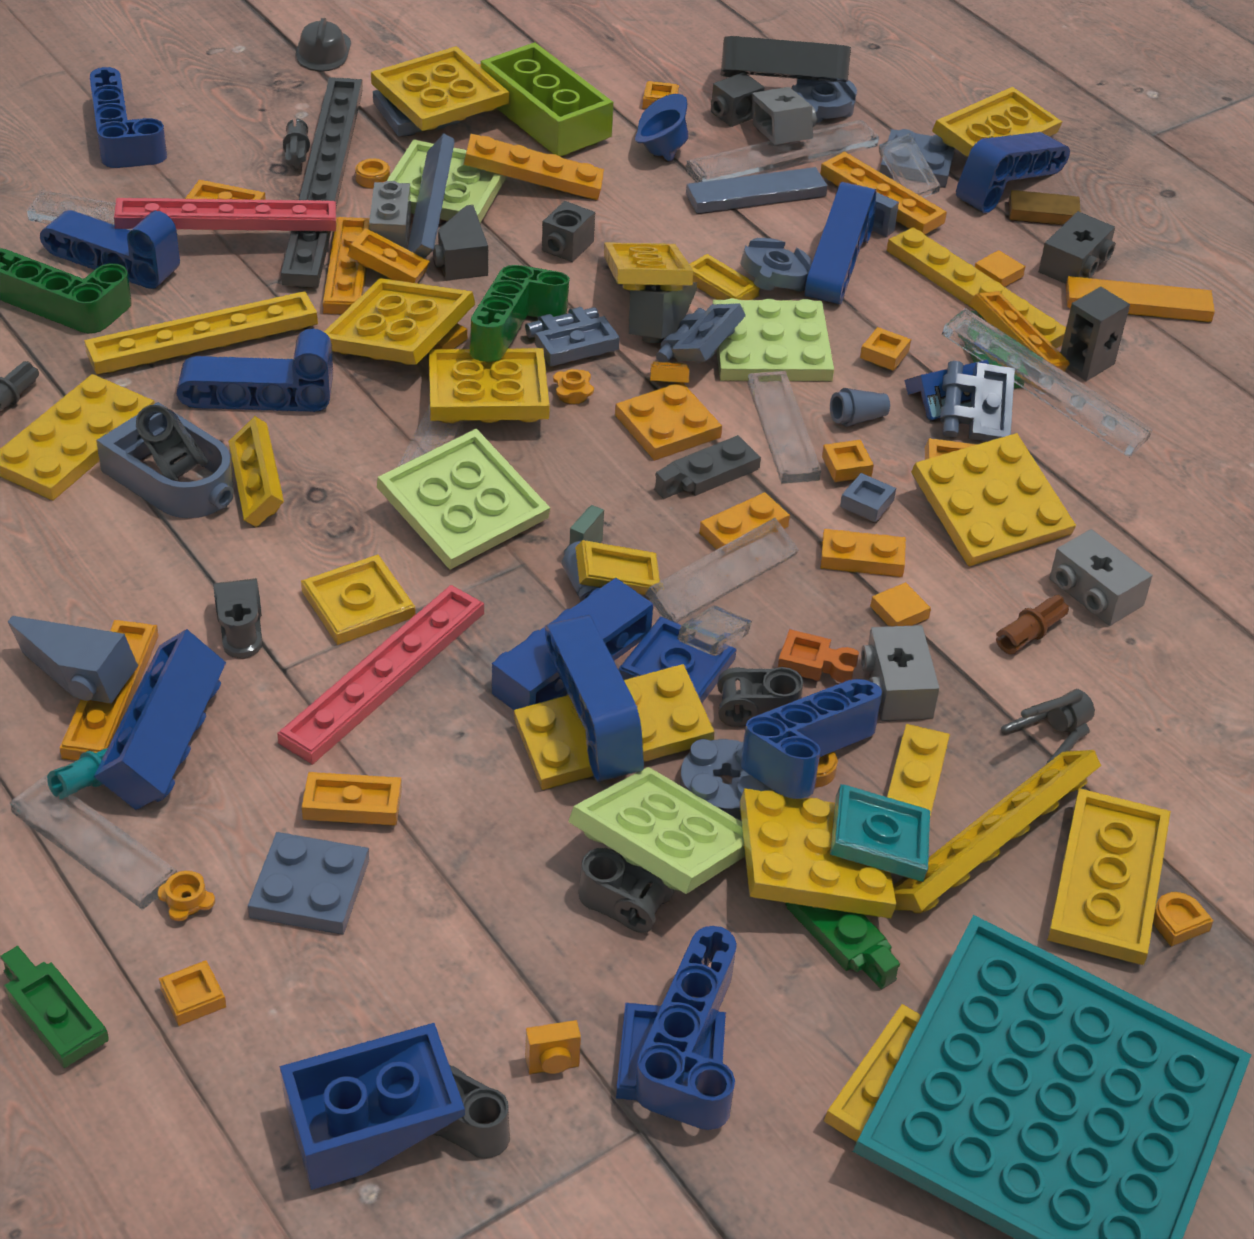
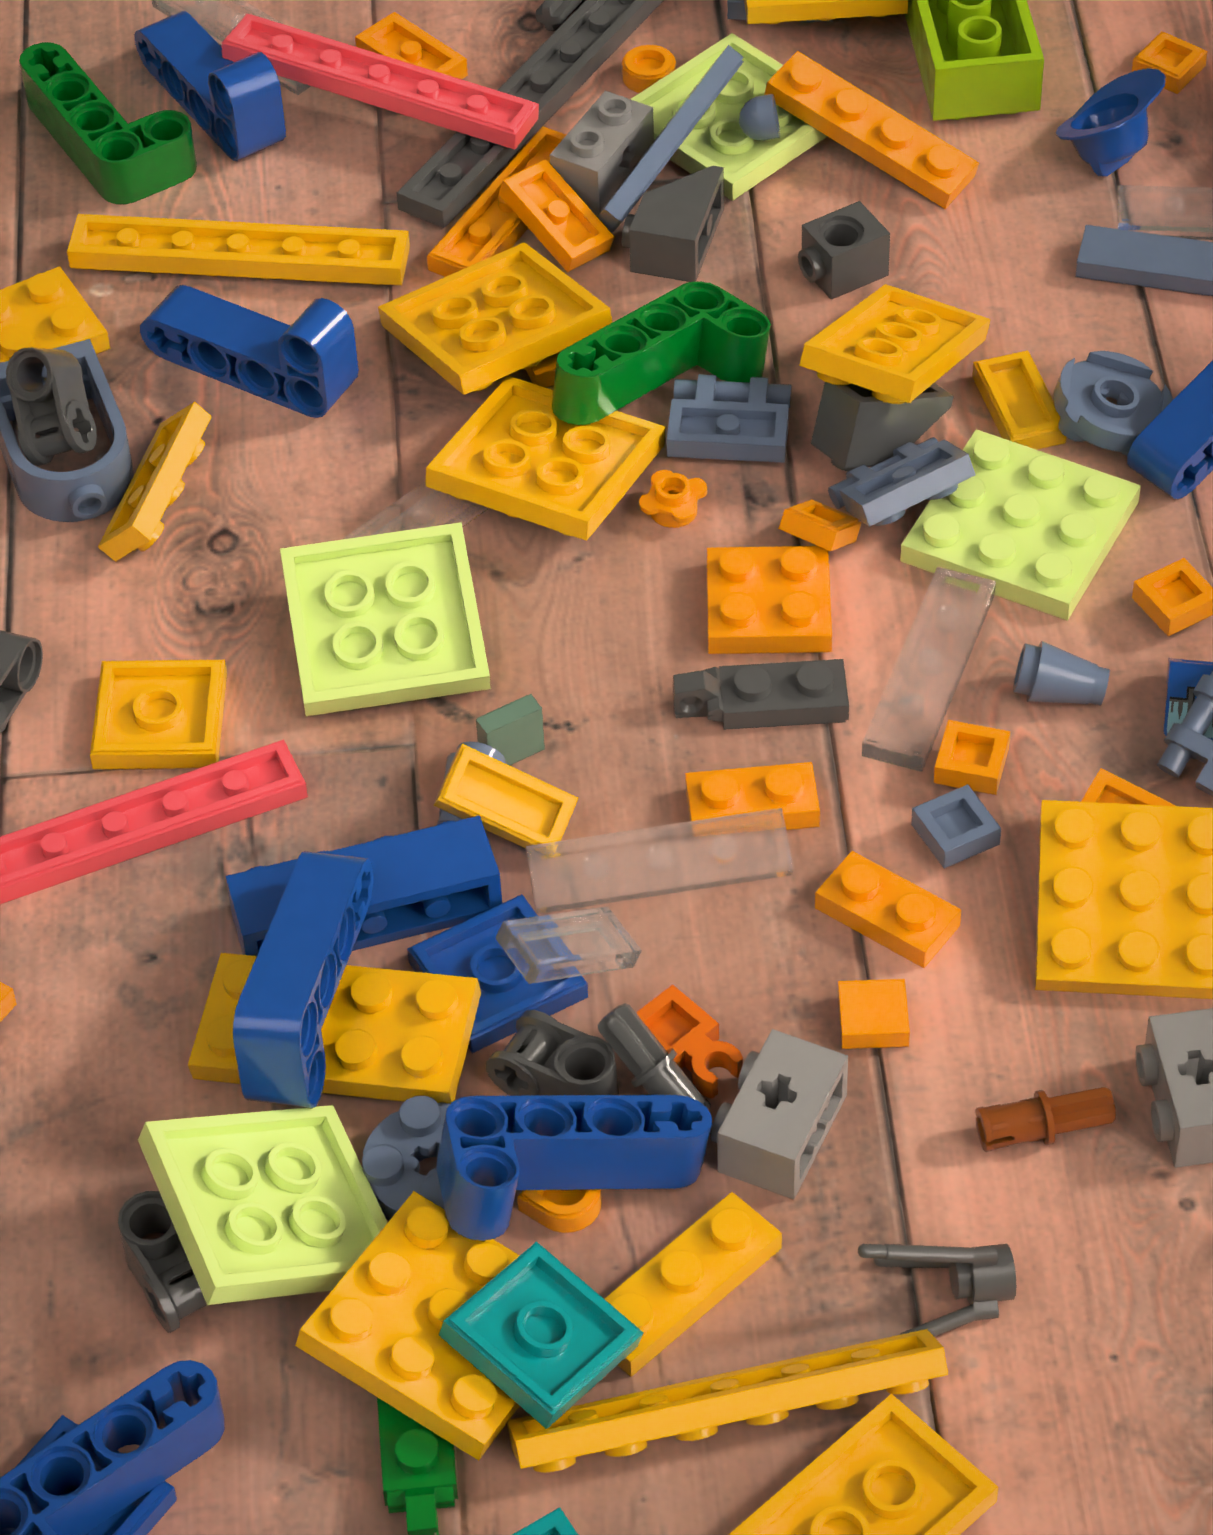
camera: 35 degrees right, 5 degrees up
none -> dark grey axle [597,1003,711,1109]
none -> sand blue hinge [739,94,780,141]

